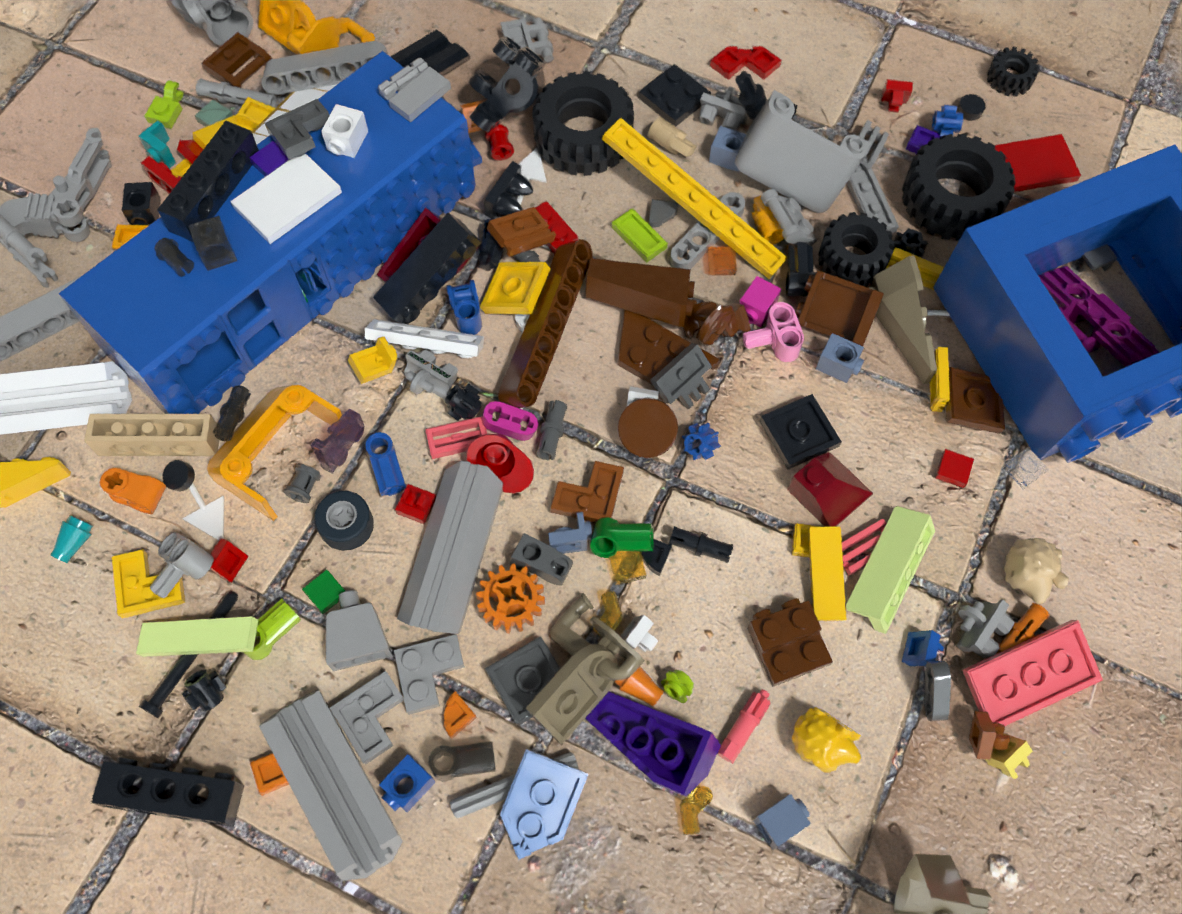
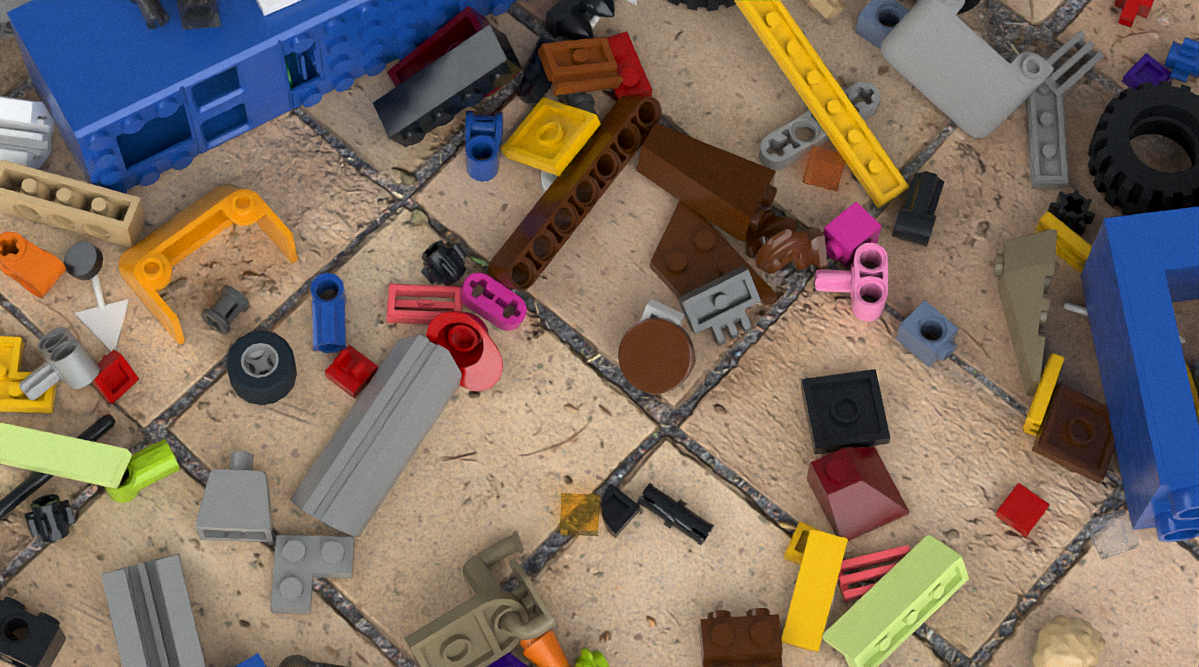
camera: 15 degrees right, 0 degrees up
clear smoke pin [213,385,251,441] -> none
orange tile [250,753,289,796] -> none
green tile [302,570,346,614] -> none
clear purple wing [311,409,365,474] -> none
light grey plate [330,671,404,765] -> none
yellow bracket [348,336,397,384] -> none
white plate [365,319,484,358] -> none
light grey hips [404,349,458,400] -> none
orange tile [444,691,477,739] -> none
orange gear [476,564,545,634] -> none
dark grey plate [485,636,560,726] -> none
dark grey leg [510,533,573,586] -> none
dark grey pin [537,400,567,460] -> none
sand blue bracket [548,512,592,554] -> none
dark orange plate [551,461,624,523] -> none
green piece [590,517,654,558] -> none
clear yellow arm [593,591,623,635] -> none
lime tile [612,208,668,263] -> none
white tile [620,615,658,652] -> none
dark grey tile [649,199,679,227] -> none
blue gear [682,423,721,460] -> none
light orange hinge [752,196,784,245] -> none
light grey plate [761,189,817,246] -> none
reddish brown panel [795,270,884,346] -> none
black tyre [818,212,894,287] -> none

